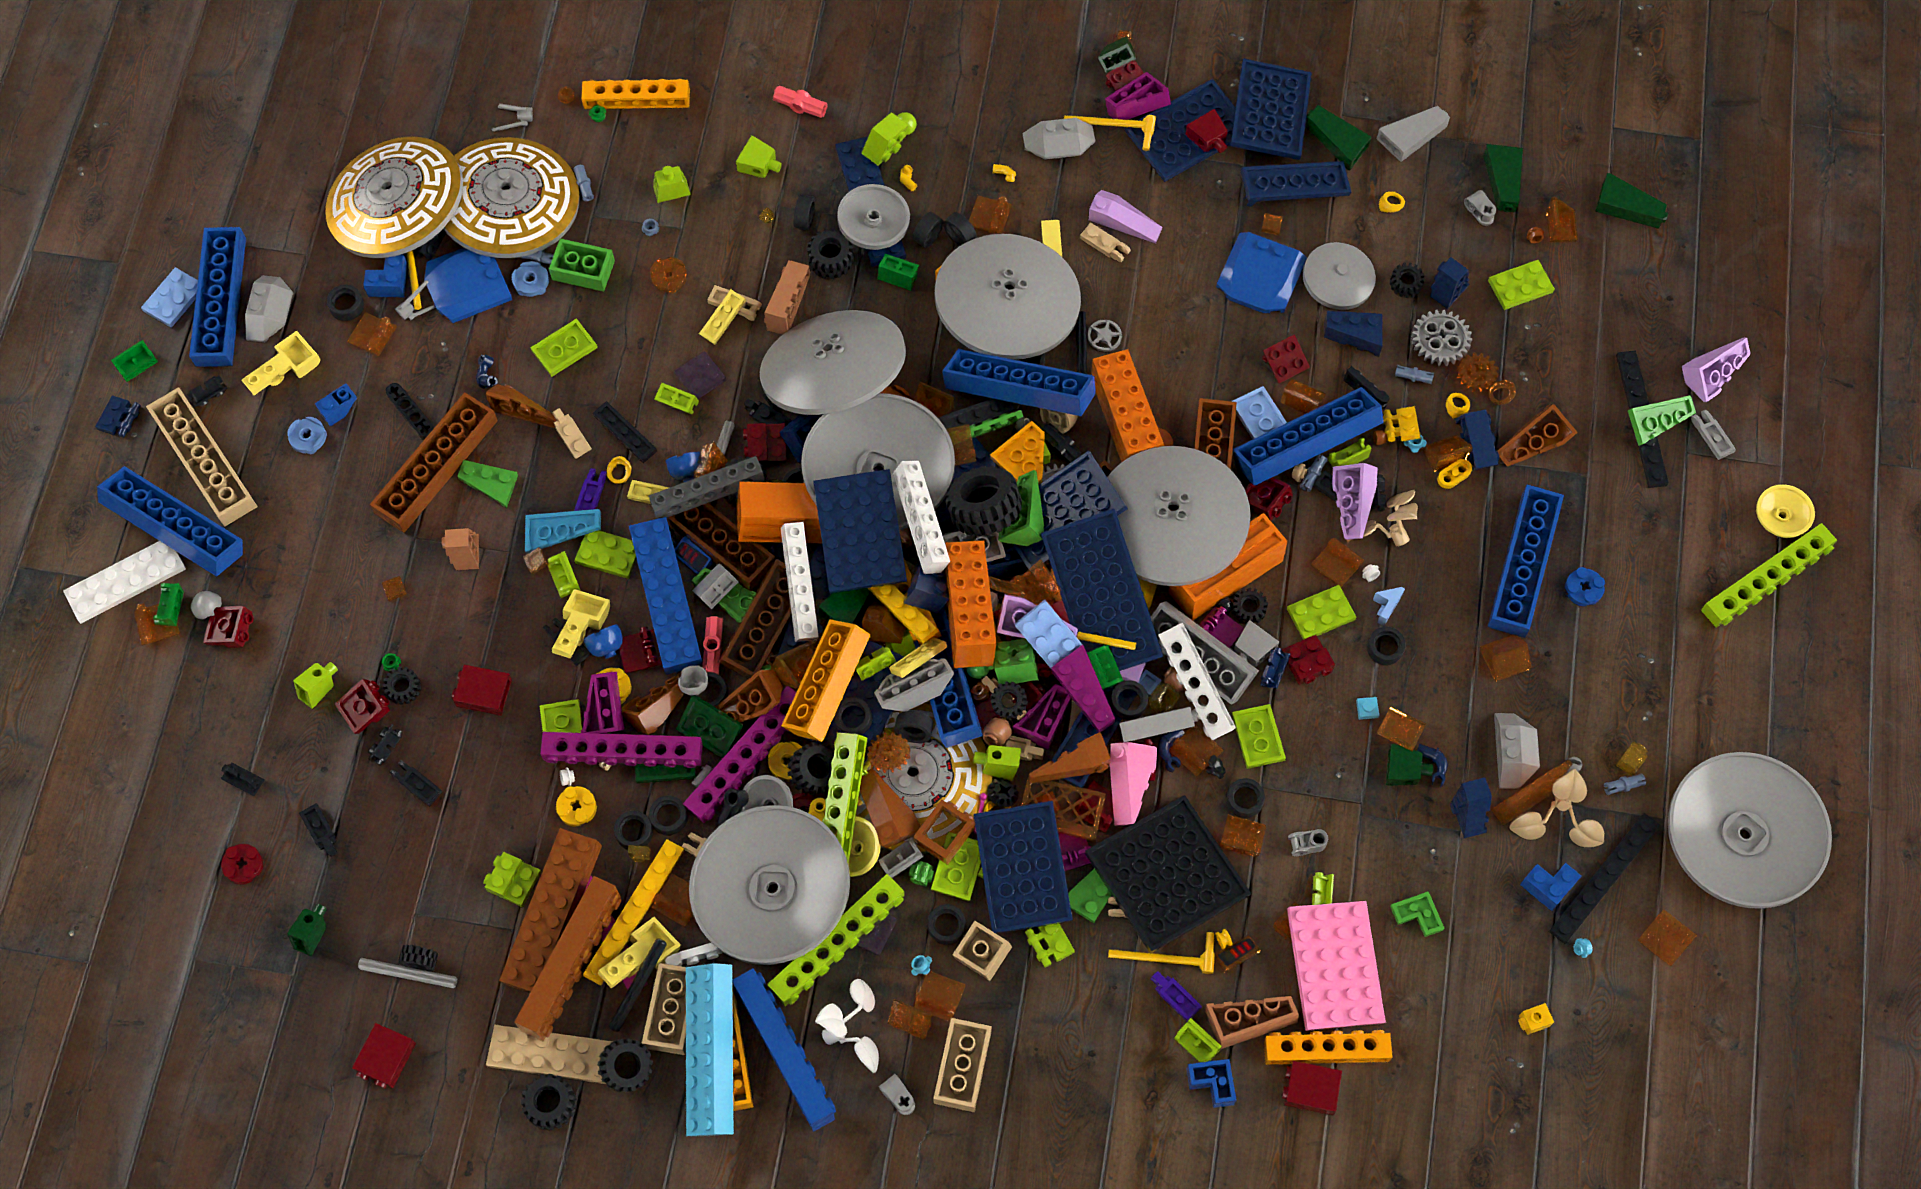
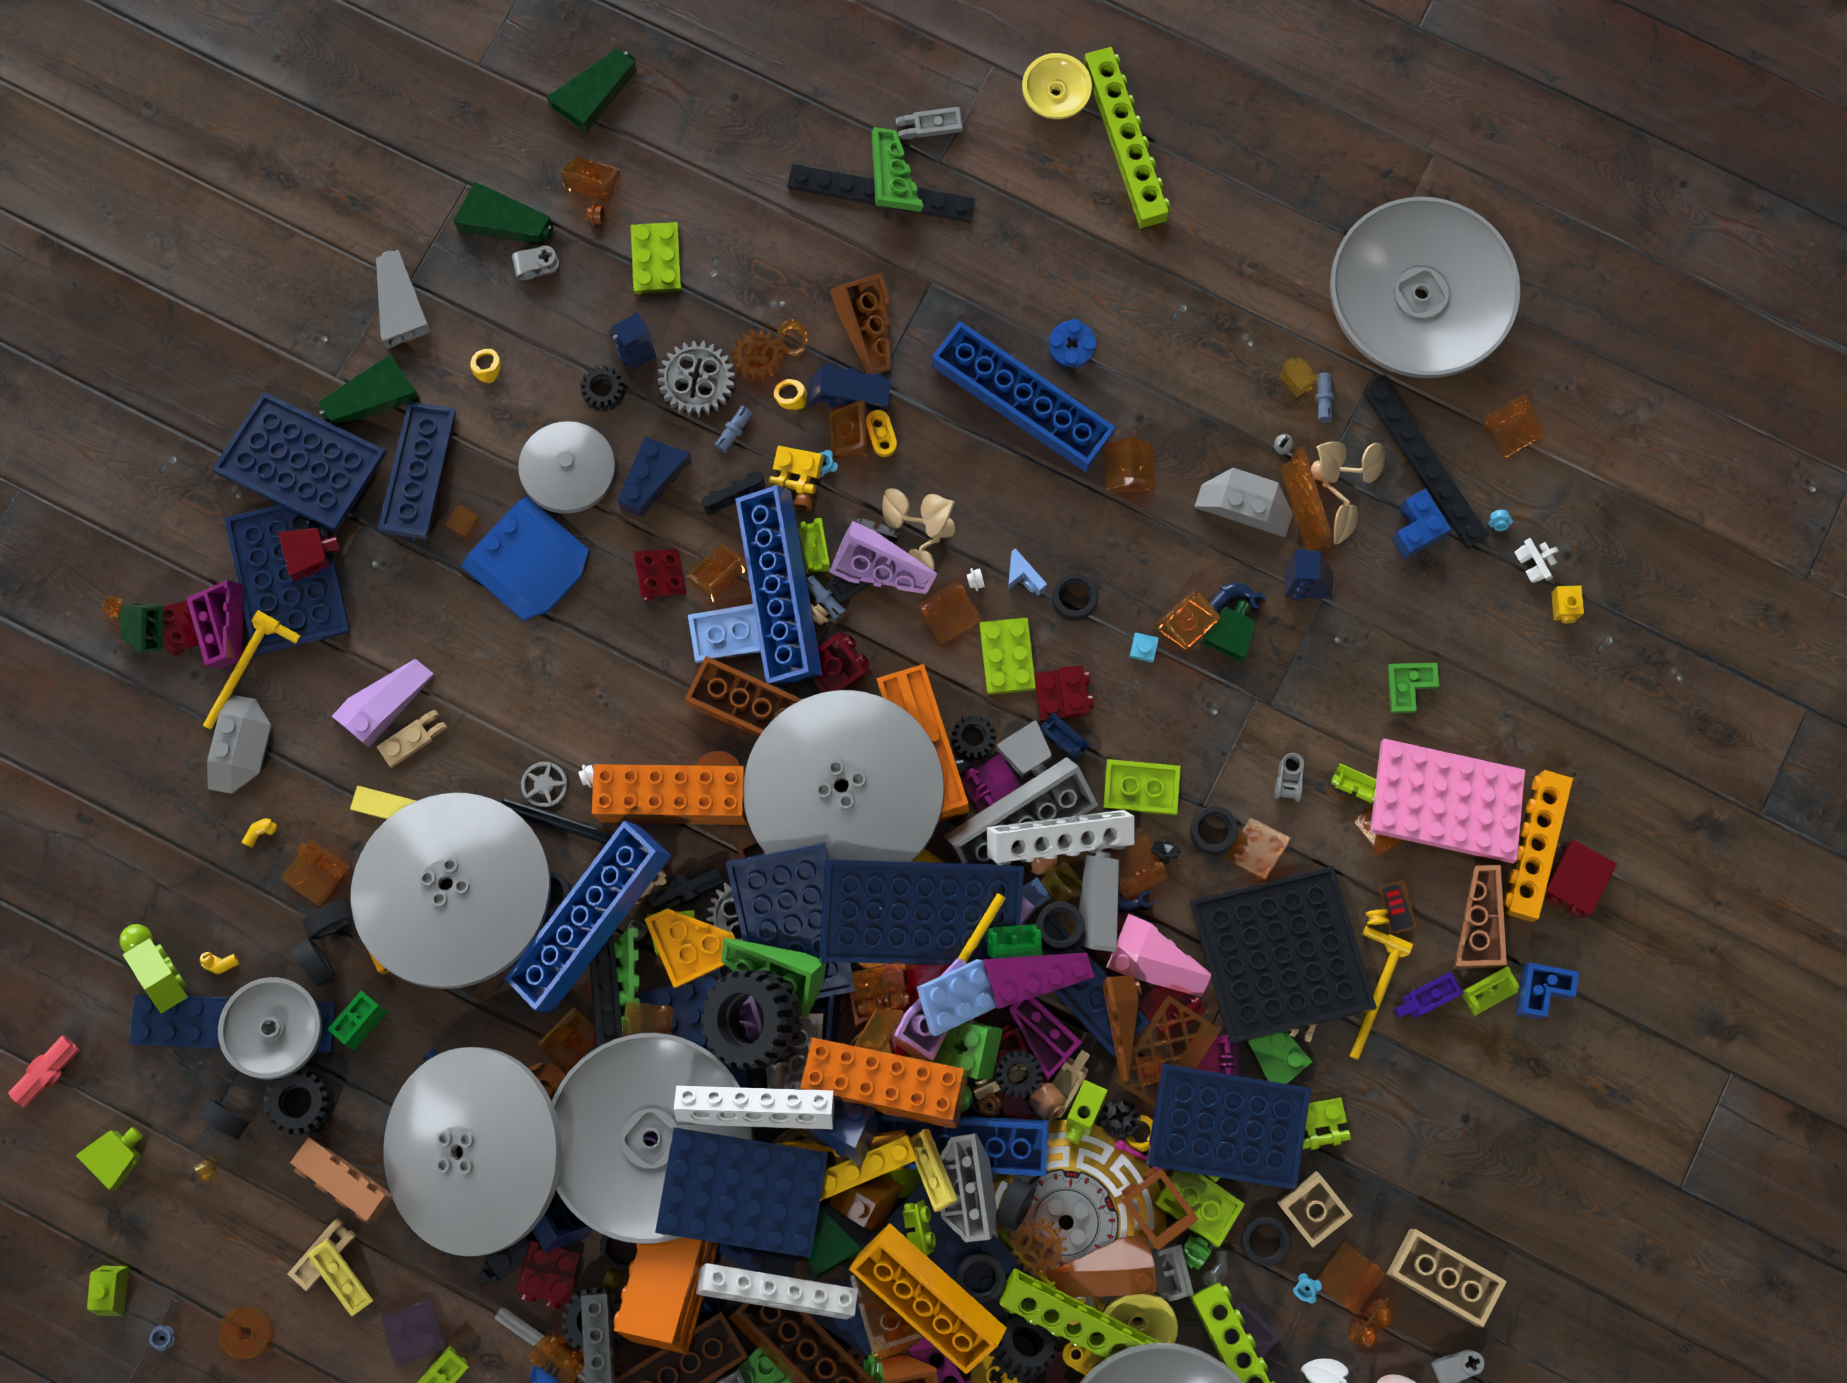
camera: 75 degrees left, 10 degrees up
lavender wedge [1682,337,1750,402] -> none
none -> clear arm [1203,1251,1229,1285]
none -> white hips [1515,538,1559,583]

